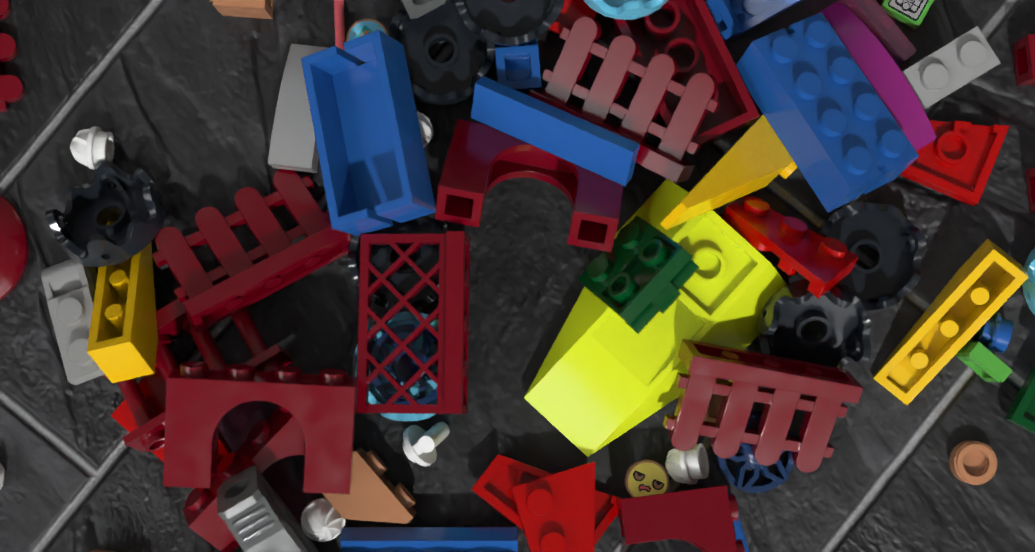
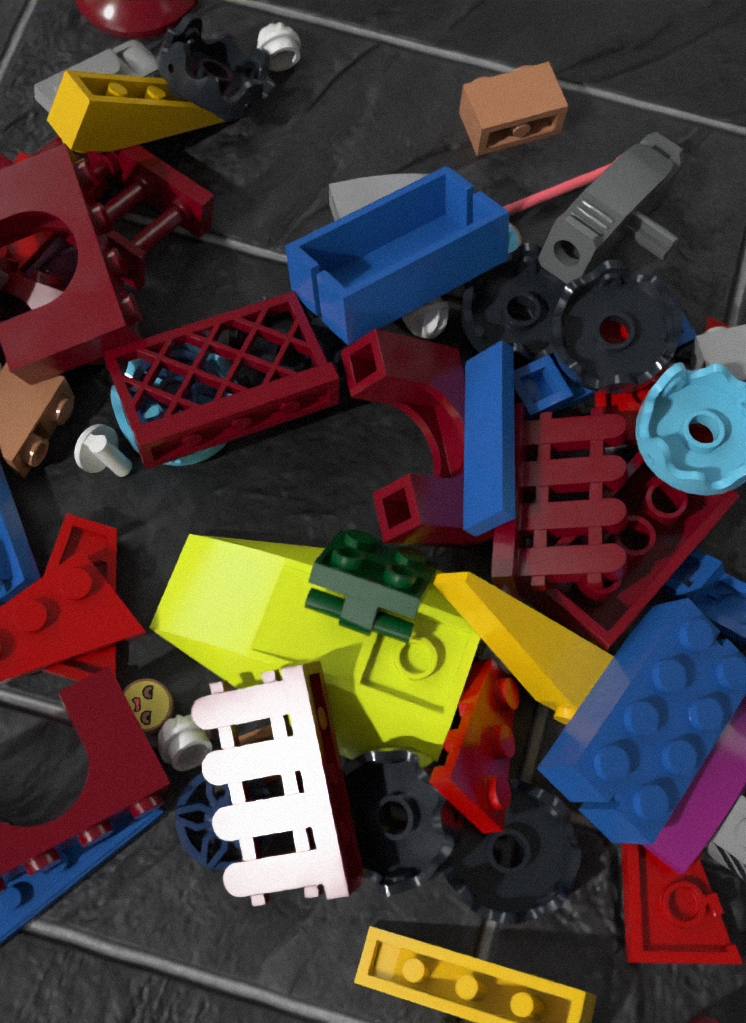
camera: 60 degrees right, 15 degrees down
dark red fence [152,169,351,334] -> none

